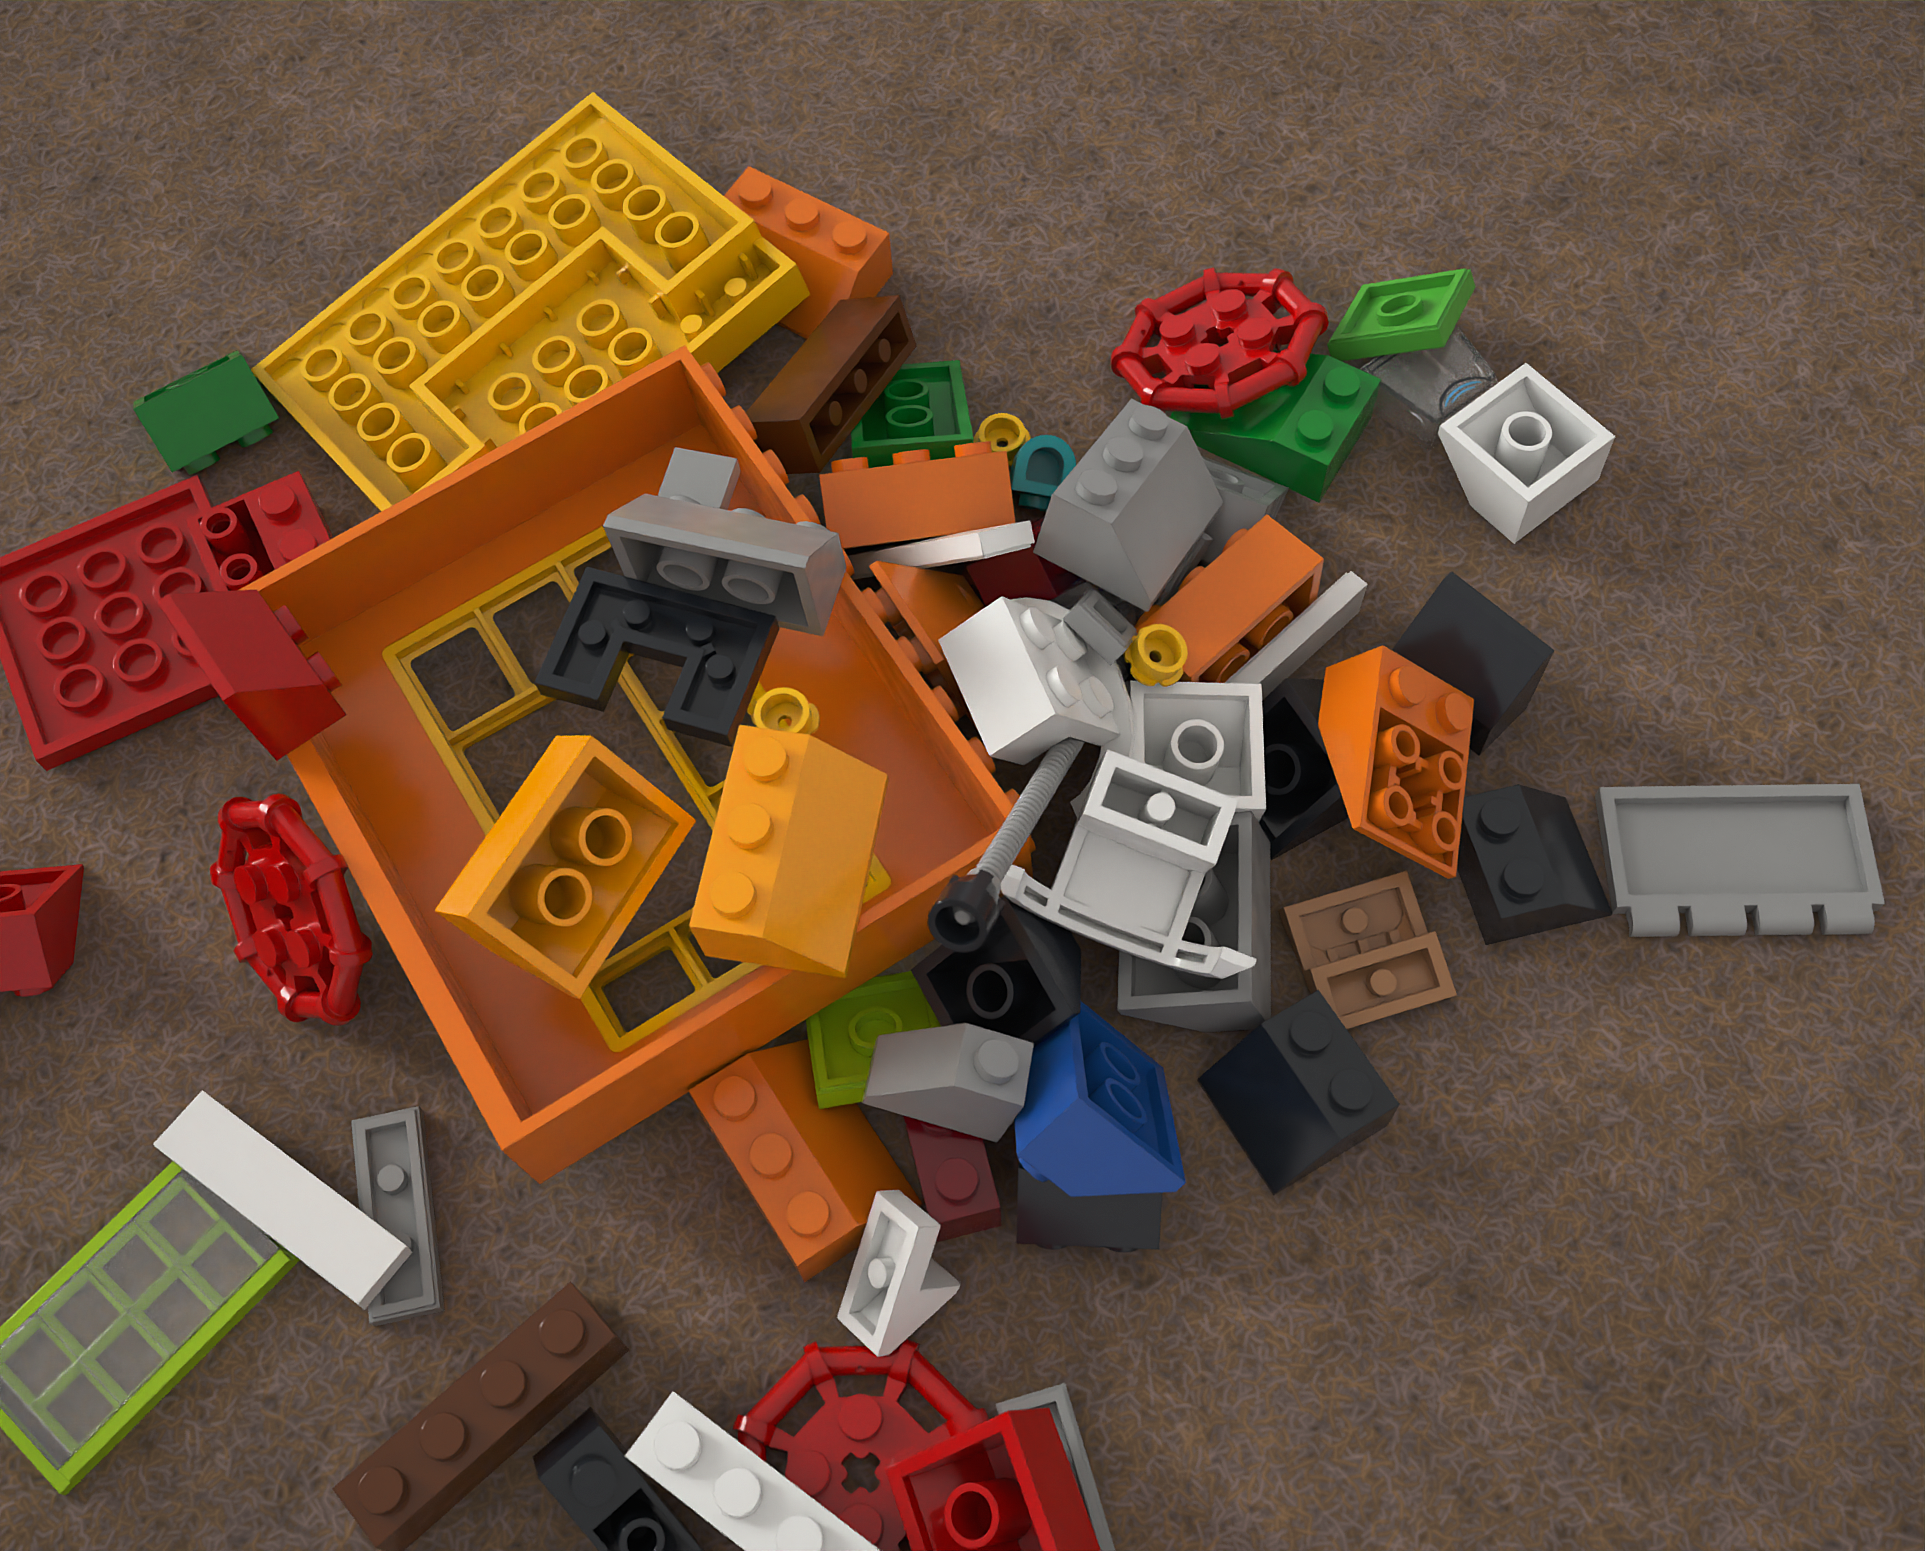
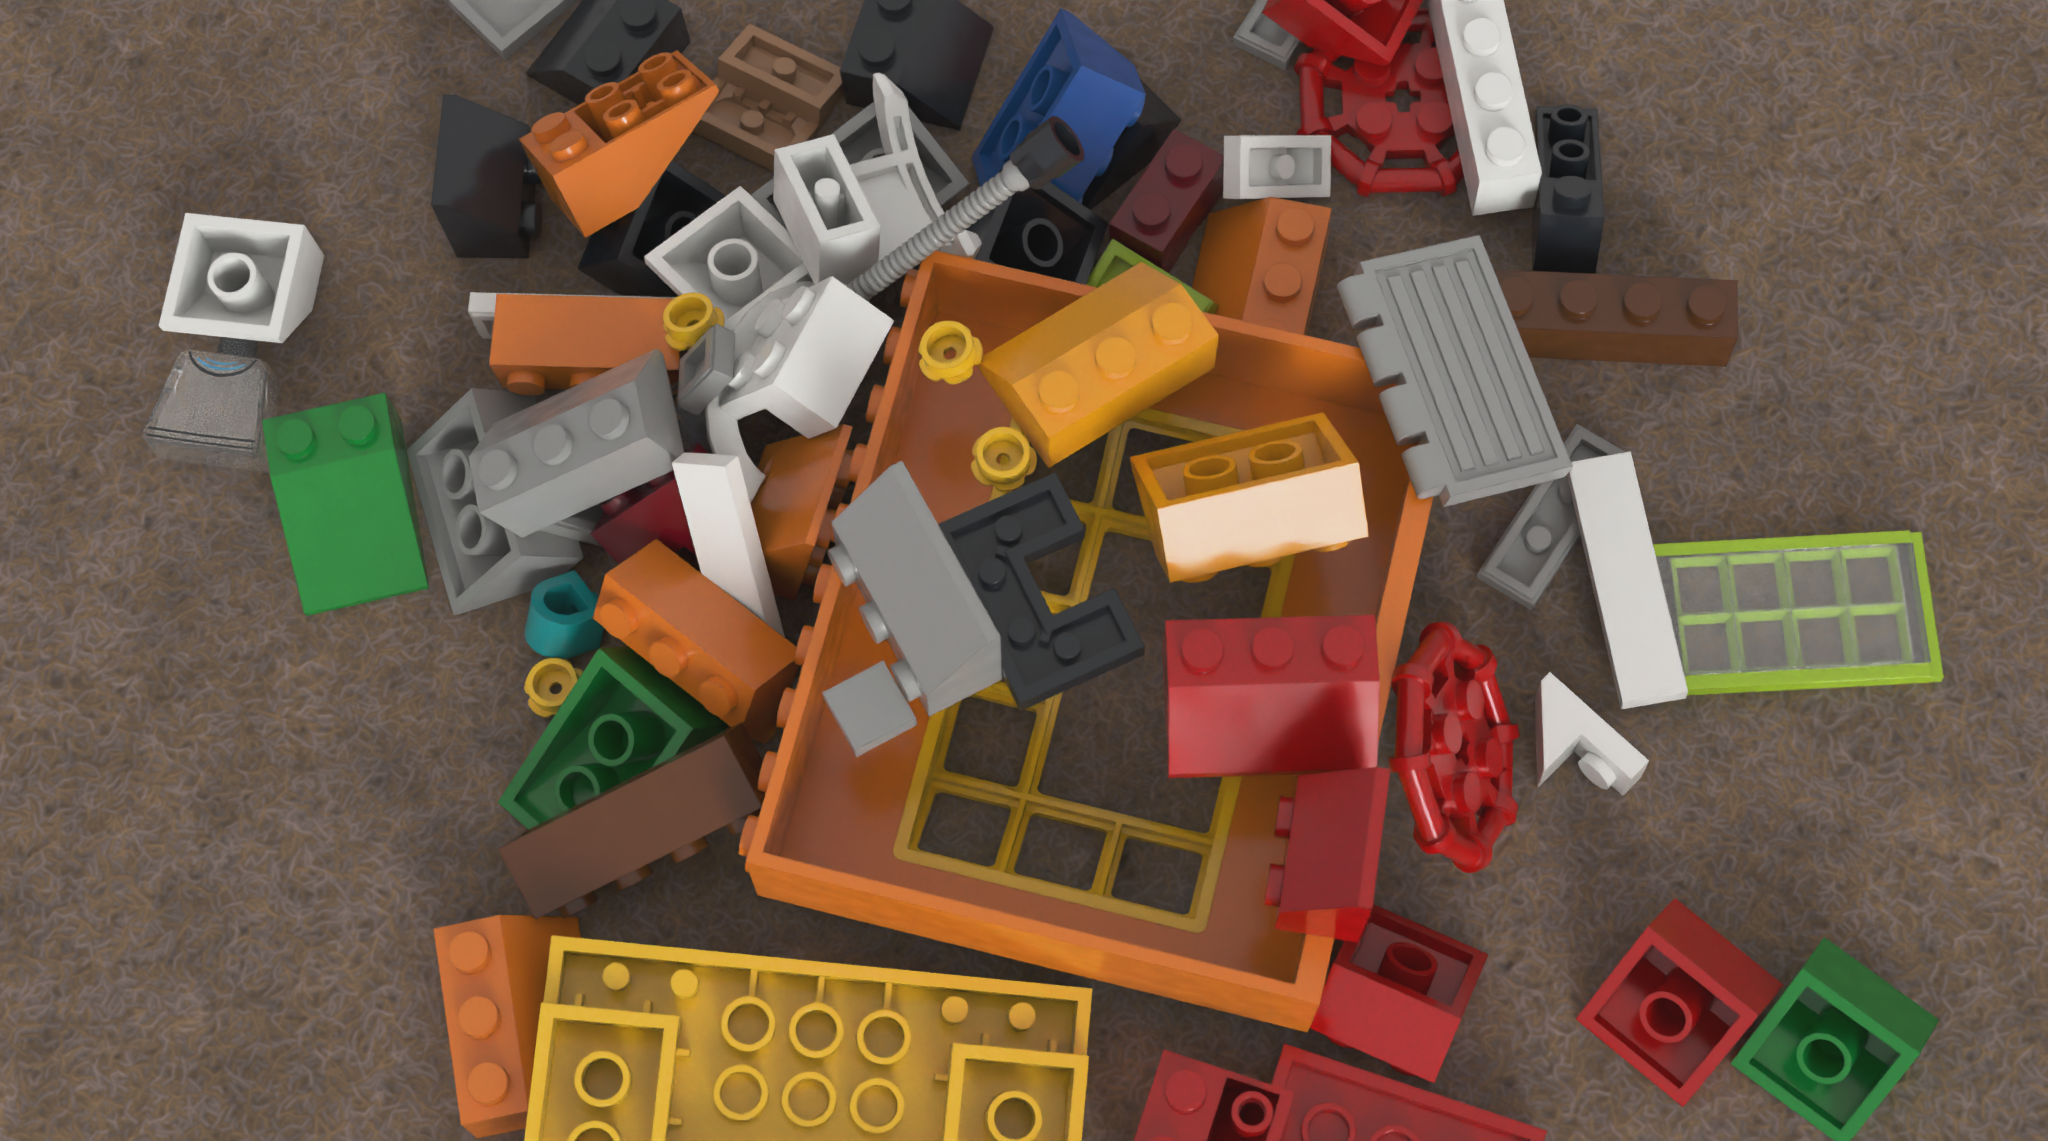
camera: 130 degrees left, 5 degrees up
light grey slope [862,1023,1034,1142] -> none
red plate [1111,267,1329,419] -> none
bright green tile [1327,268,1475,361] -> none
none -> yellow plate [918,320,983,384]
none -> red slope [1162,615,1380,778]
none -> red slope [1310,904,1489,1083]
none -> light grey hinge [1337,235,1573,507]
none -> white slope [1534,672,1649,796]

